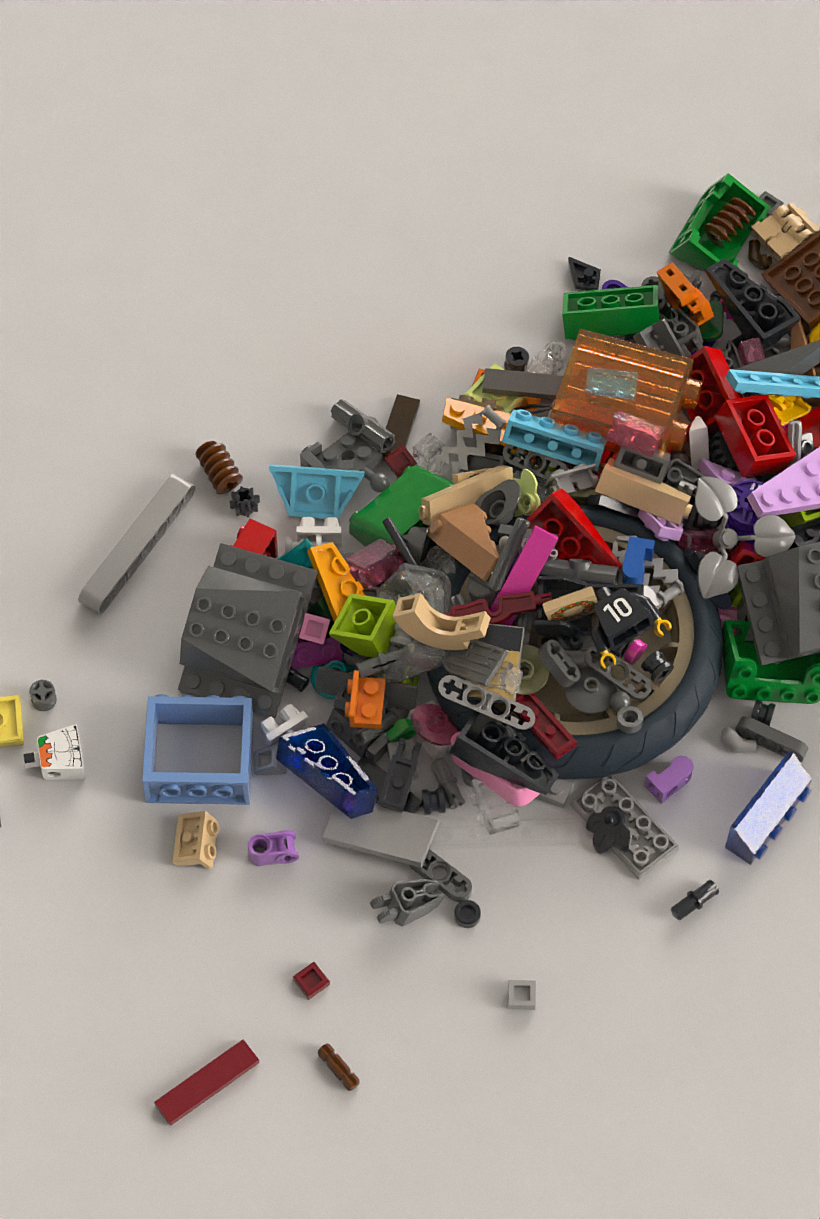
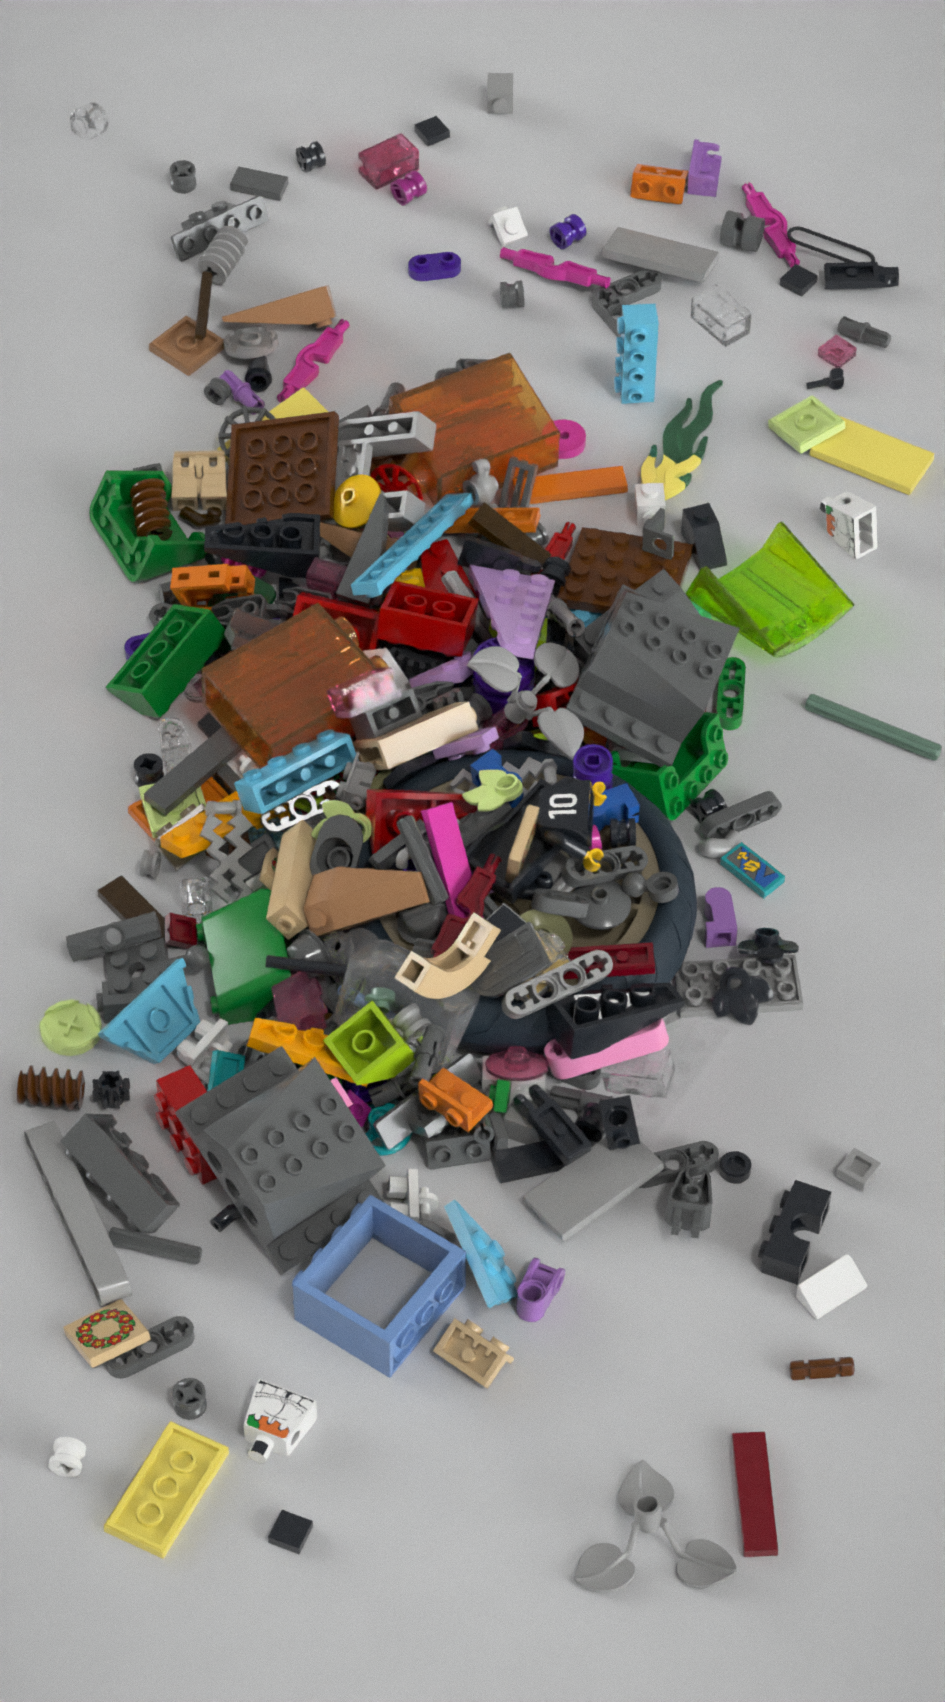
camera: 55 degrees left, 10 degrees down
clear blue wedge [276,723,378,819] -> none
dark red tile [293,962,330,1000] -> none
black piece [511,404,555,414] -> none
black piece [568,257,601,291] -> none
clear light blue plate [585,367,638,399] -> none
black axle [671,880,719,920] -> none
clear blue slope [725,751,812,865] -> none
none -> yellowish green tile [39,999,102,1056]
none -> dark grey wedge [60,1113,180,1233]
none -> tan tile [63,1299,151,1368]
none -> dark grey beam [106,1316,195,1379]
none -> dark grey axle [109,1227,202,1264]
none -> light grey bush [140,850,161,879]
none -> medium azure wing [444,1200,517,1308]
none -> yellowish green plate [462,770,523,811]
none -> dark purple wheel [573,744,613,791]
none -> light grey plant [574,1460,737,1592]
none -> blue leg [593,783,640,832]
none -> black brick [599,1095,640,1150]
none -> tile [720,842,785,899]
none -> black plate [737,928,799,964]
none -> black arch [758,1180,832,1285]
none -> white slope [796,1254,867,1320]

